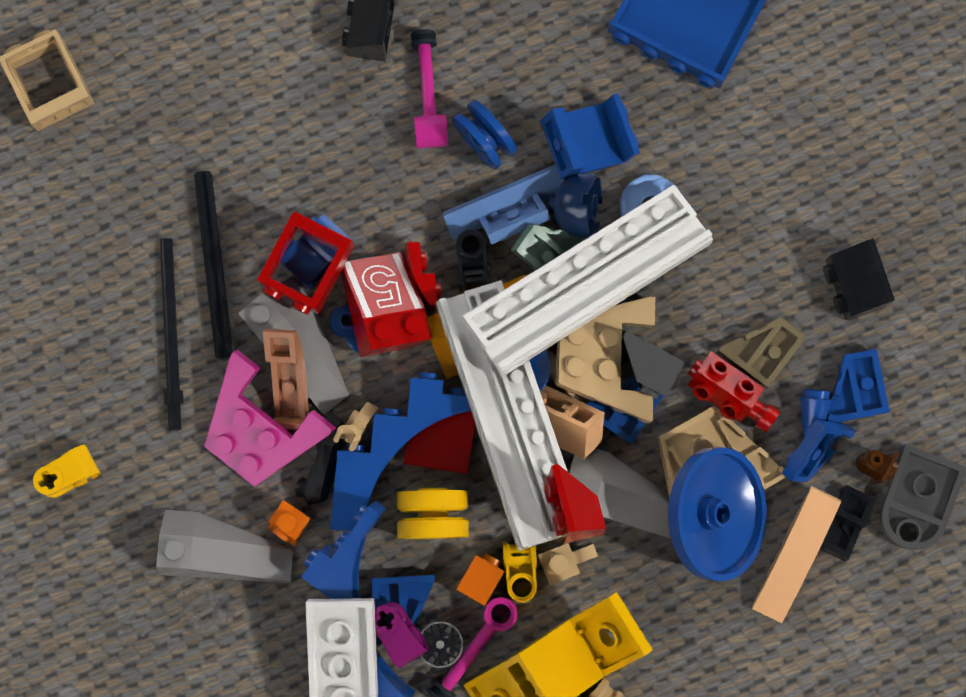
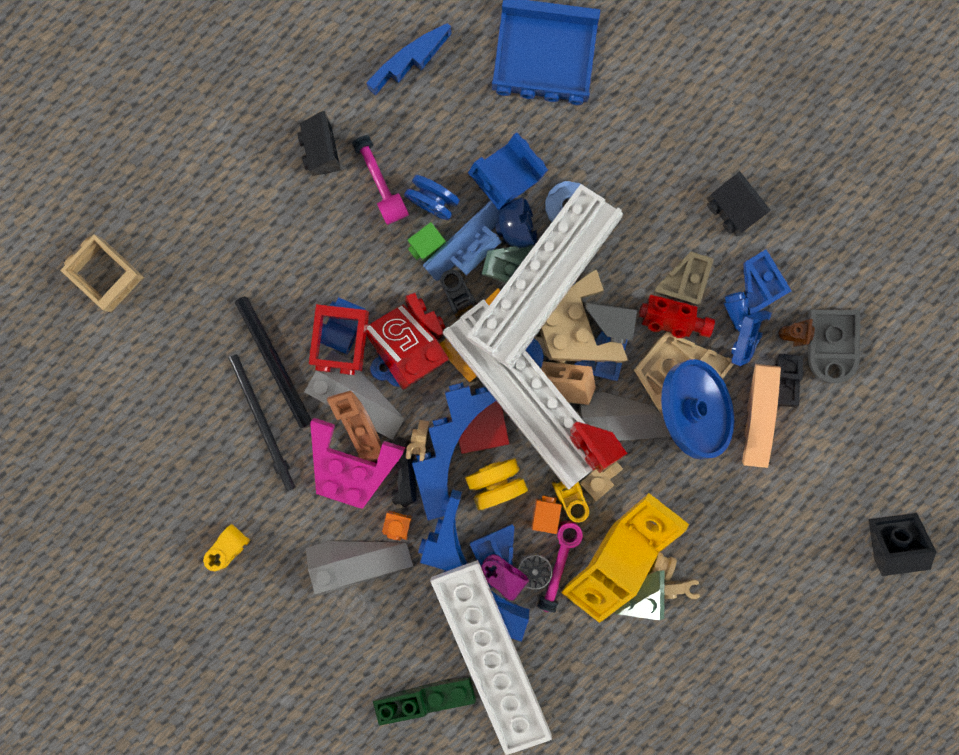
camera: 15 degrees left, 5 degrees up
none -> bright green brick [408,222,446,262]

